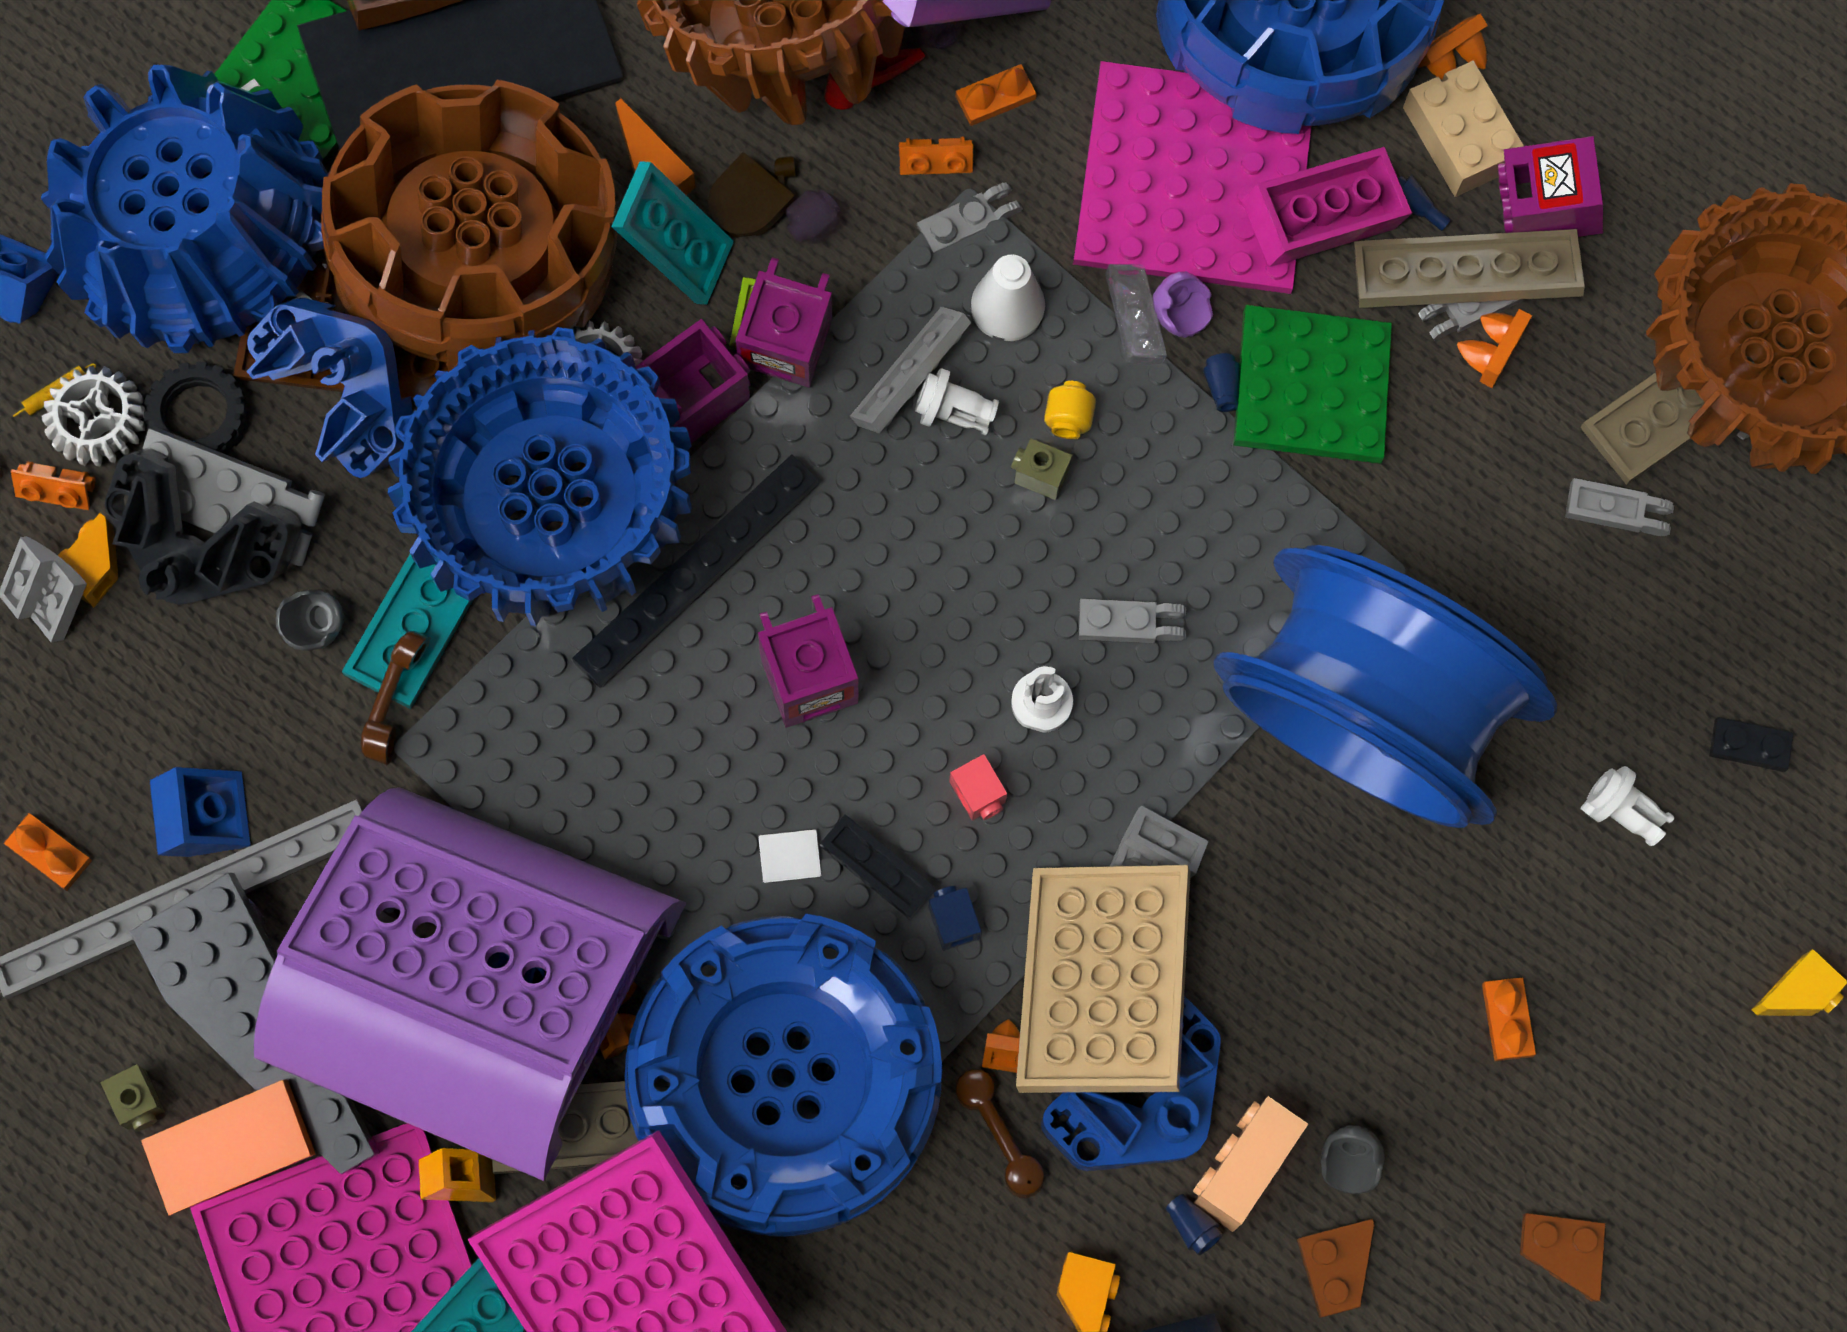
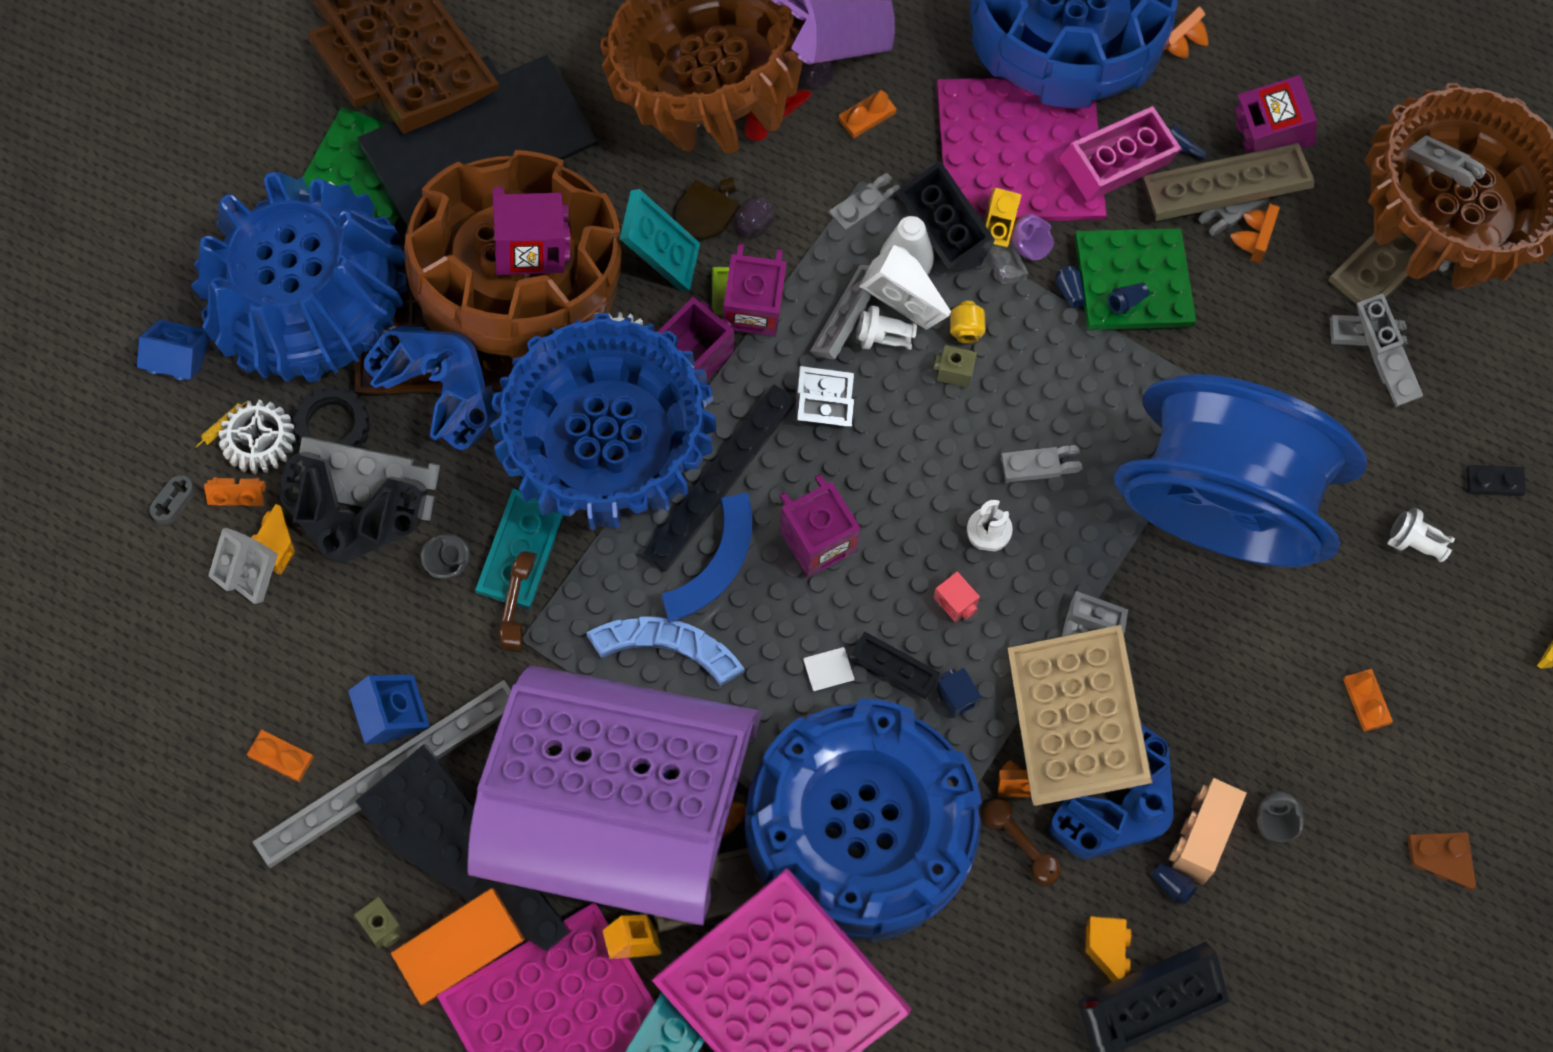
camera: 10 degrees left, 5 degrees down
orange slope [615,98,696,195] -> none
orange hinge [899,136,973,175] -> none
dark orange wing [1297,1219,1374,1318] -> none
tan piece [1403,60,1524,197] -> none
none -> magenta container [493,187,570,275]
none -> light blue tile [586,617,745,686]
none -> blue tile [661,492,752,623]
none -> slope [796,366,854,427]
none -> white slope [859,245,951,330]
none -> black slope [896,160,995,272]
none -> yellow slope [983,188,1022,247]
none -> dark blue cone [1107,283,1149,314]
none -> light grey slope [1357,293,1423,407]
none -> light grey hinge [1408,135,1486,187]

